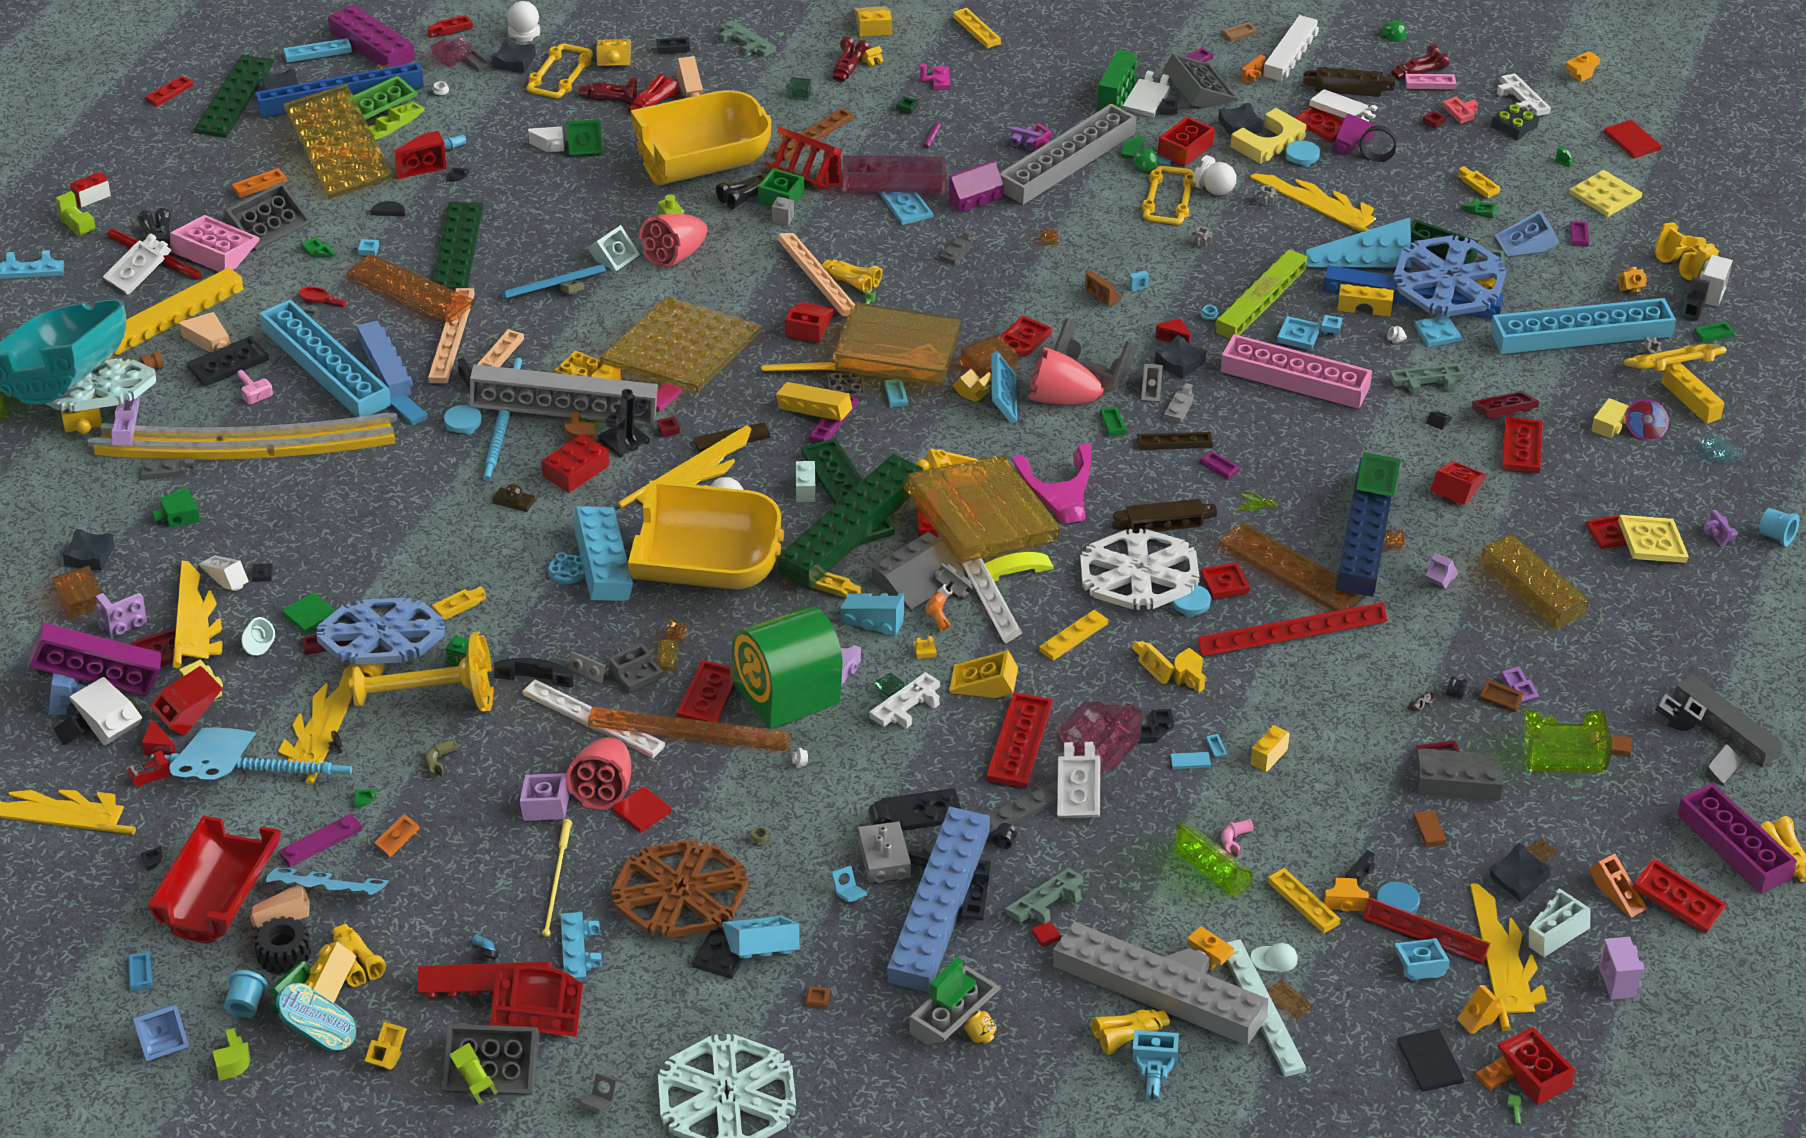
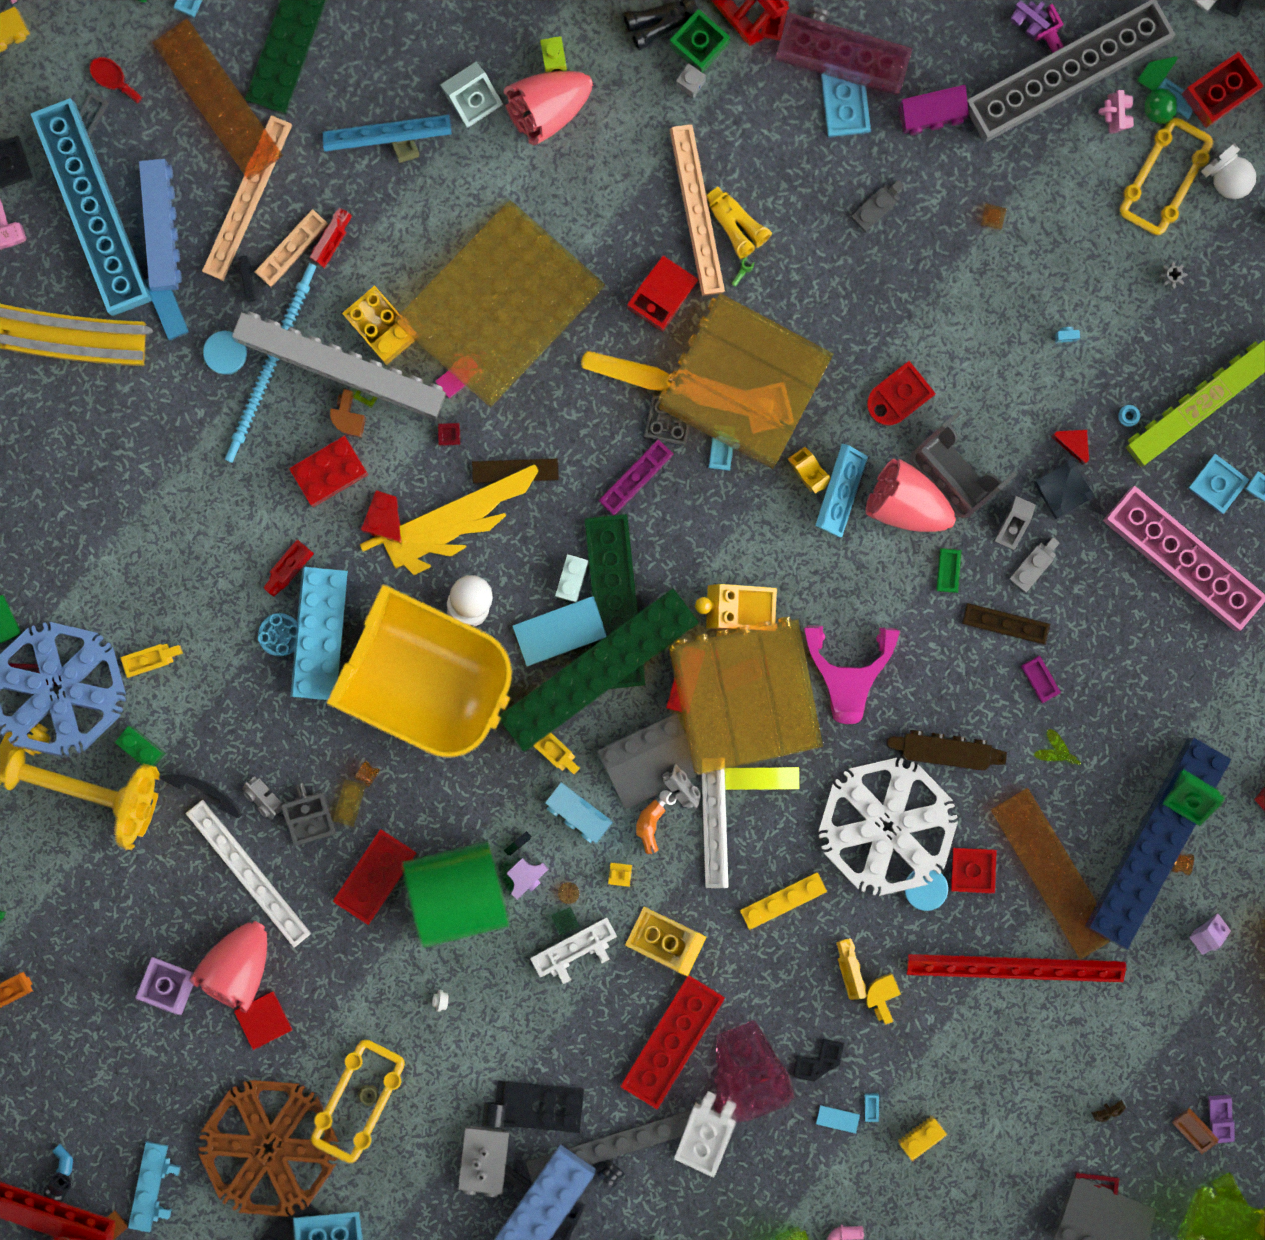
camera: 20 degrees right, 45 degrees up
olive piece [425,738,458,779] -> none
dark brown tile [492,484,535,512] -> none
light yellow piece [542,819,572,937] -> none
clear orange plate [588,707,792,751] -> none
black piece [598,389,650,458] -> none
yellow brick [776,382,852,421] -> none
medium azure bracket [831,865,867,902] -> none
clear orange brick [960,334,1017,379] -> none
dark orange bracket [1085,270,1121,306] -> none
black wheel [1447,676,1468,699] -> none
none -> red hinge [263,540,314,597]
none -> red hinge [310,208,352,268]
none -> yellow bar [311,1039,405,1163]
none -> red wing [361,490,402,544]
none -> medium azure tile [513,596,607,666]
none -> clear orange tile [558,882,580,904]
none -> bright pink hips [1099,90,1134,133]

